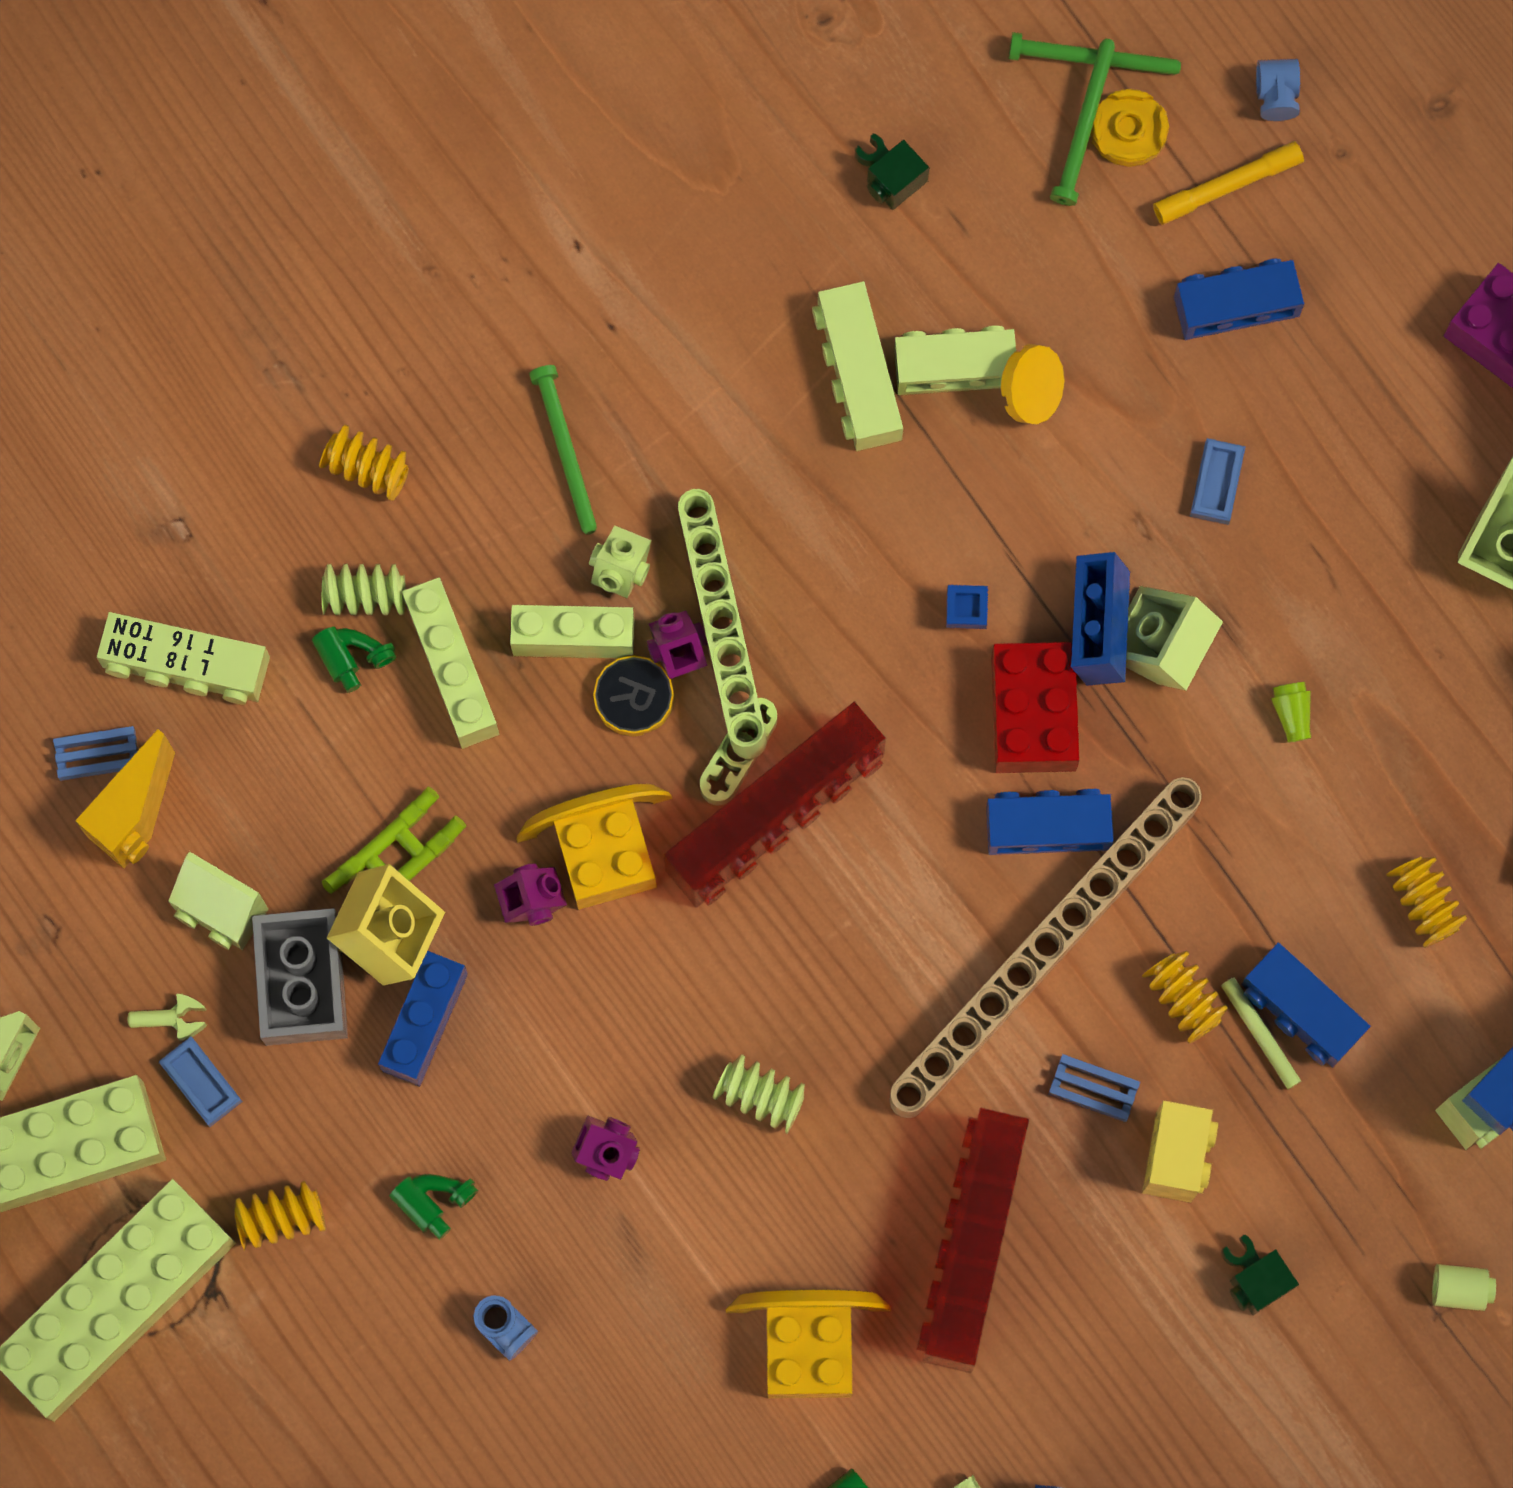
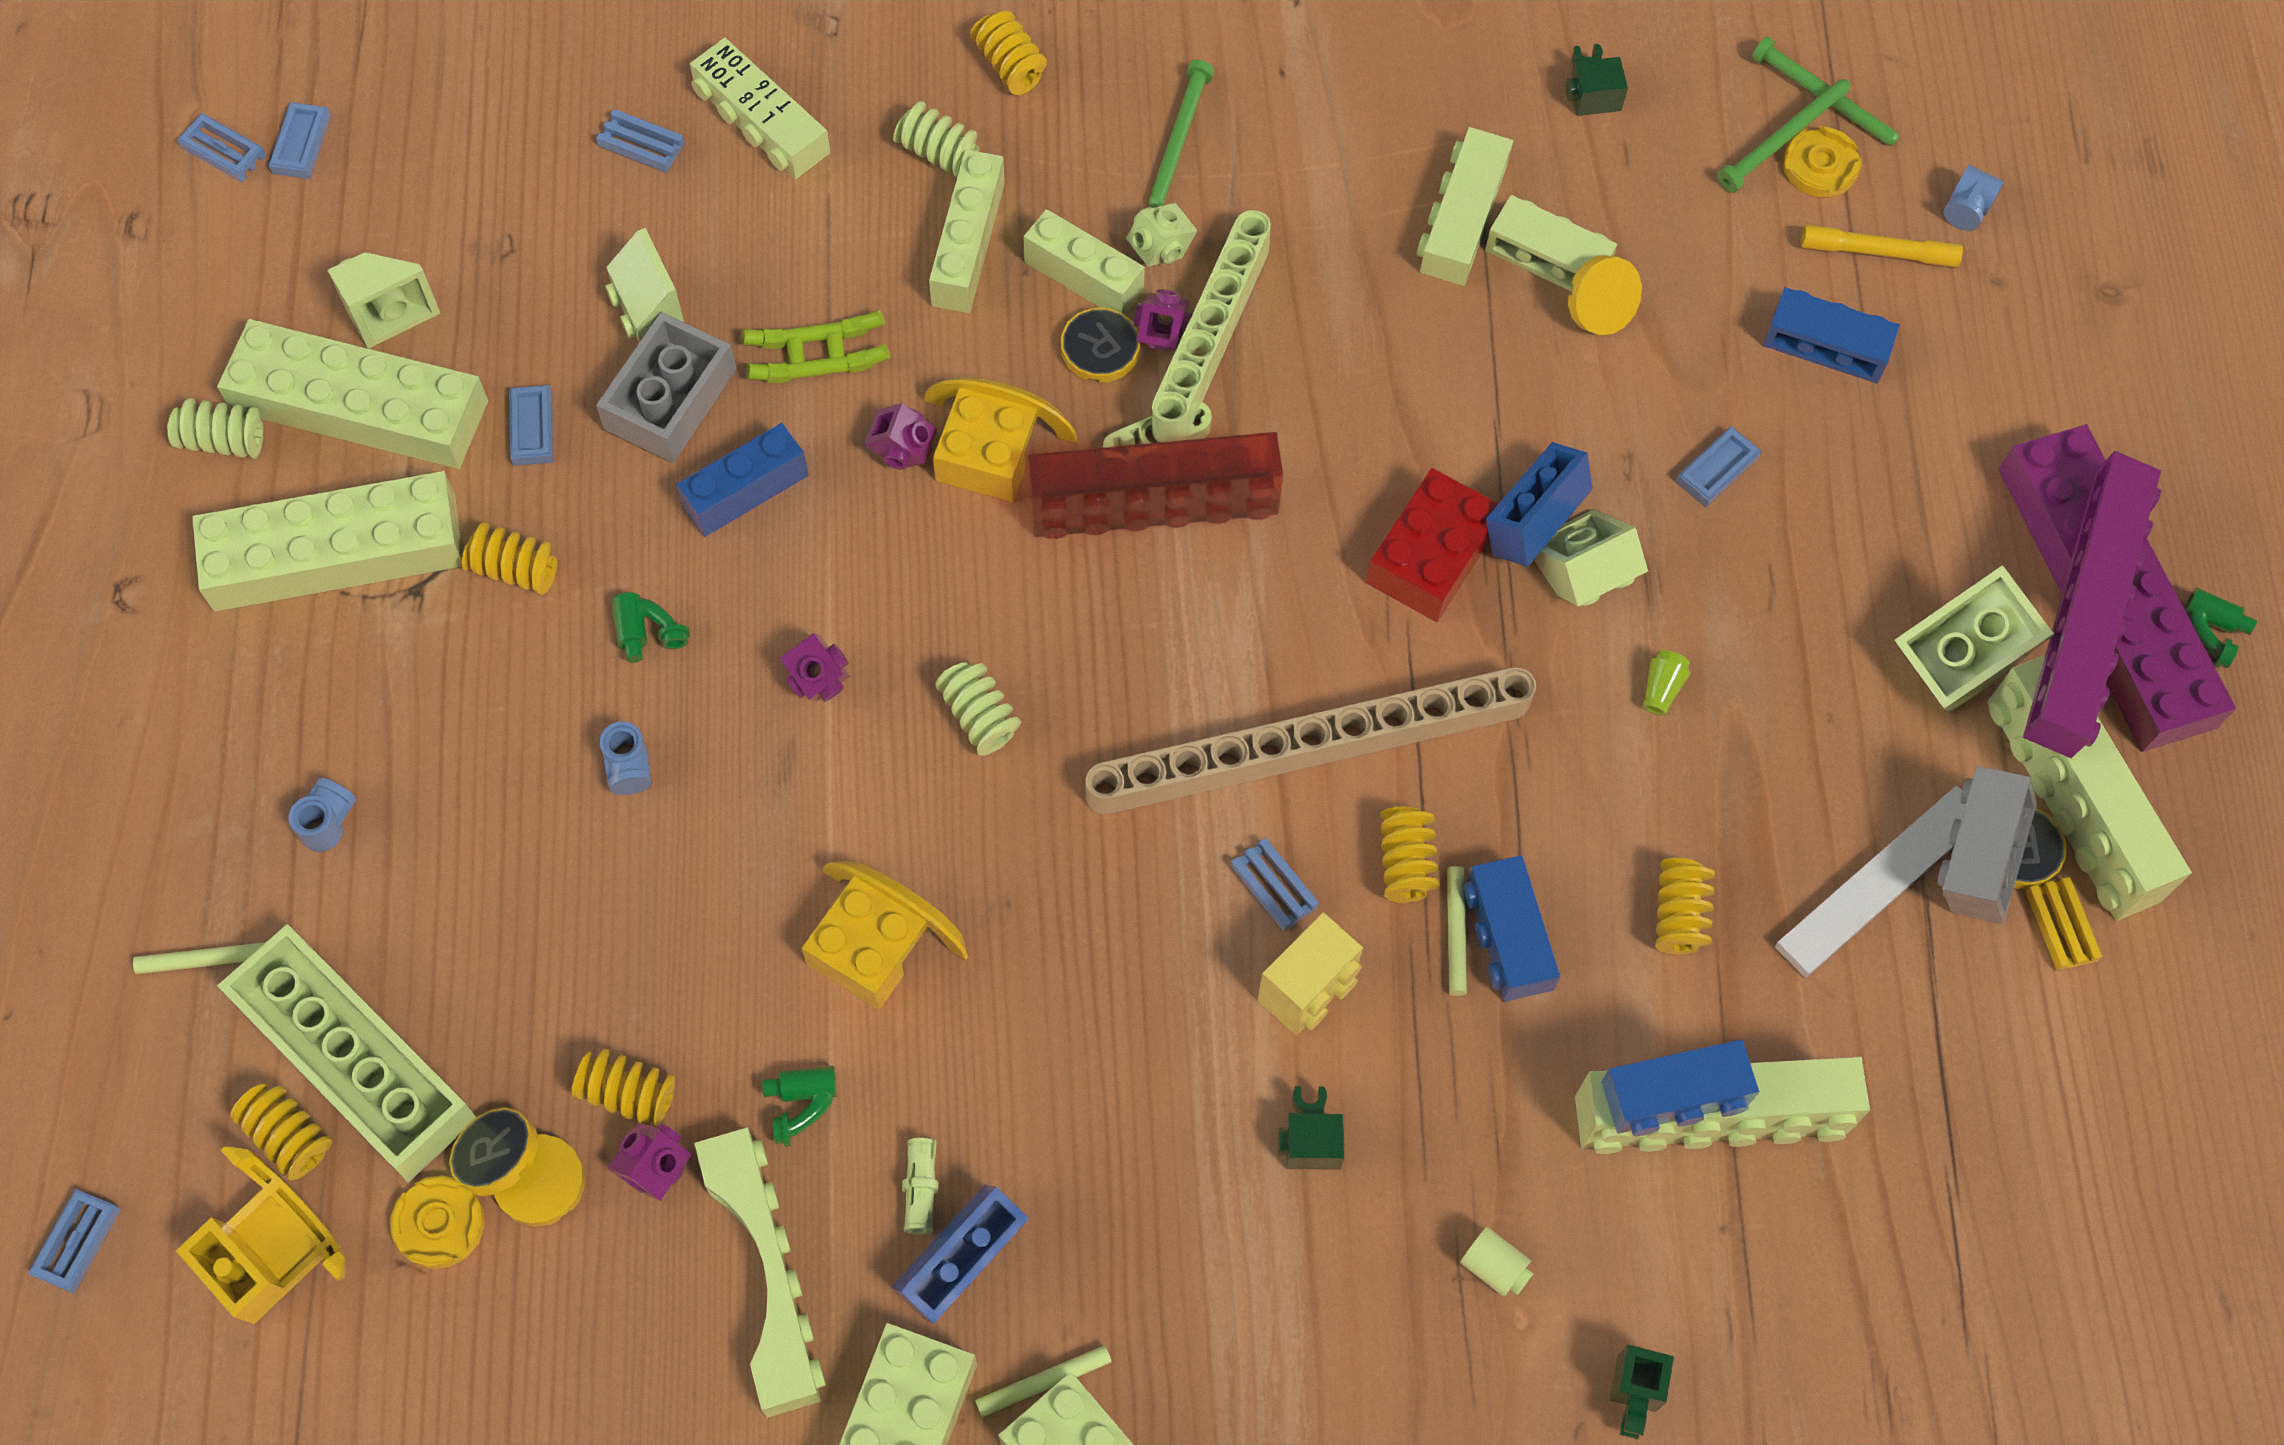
camera: 30 degrees right, 10 degrees down
yellow slope [75,729,175,868] -> none
yellowish green bar [127,994,207,1041] -> none
green plant [311,627,396,693] -> none
light yellow brick [327,864,445,986] -> none
clear red brick [916,1107,1029,1373] -> none
blue tile [946,585,988,629] -> none
blue brick [986,789,1113,855] -> none

